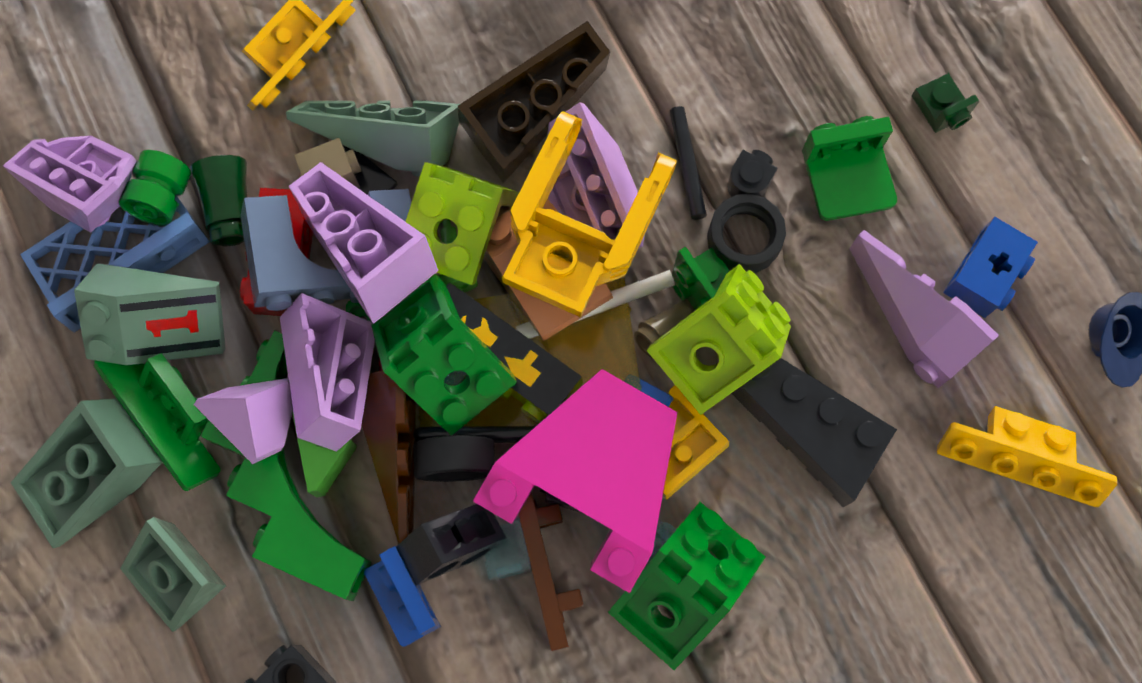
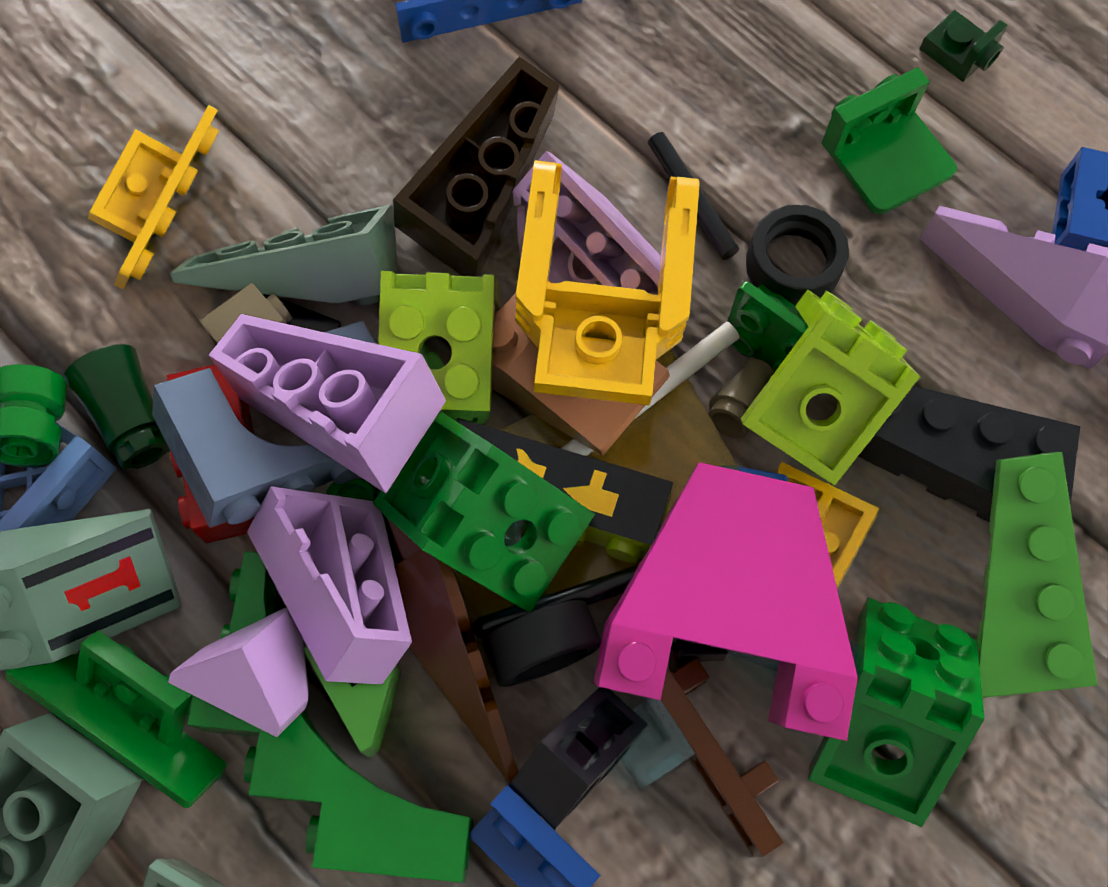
camera: 20 degrees left, 5 degrees down
black plate [727,150,778,197] -> none
none -> bright green wing [977,452,1098,698]

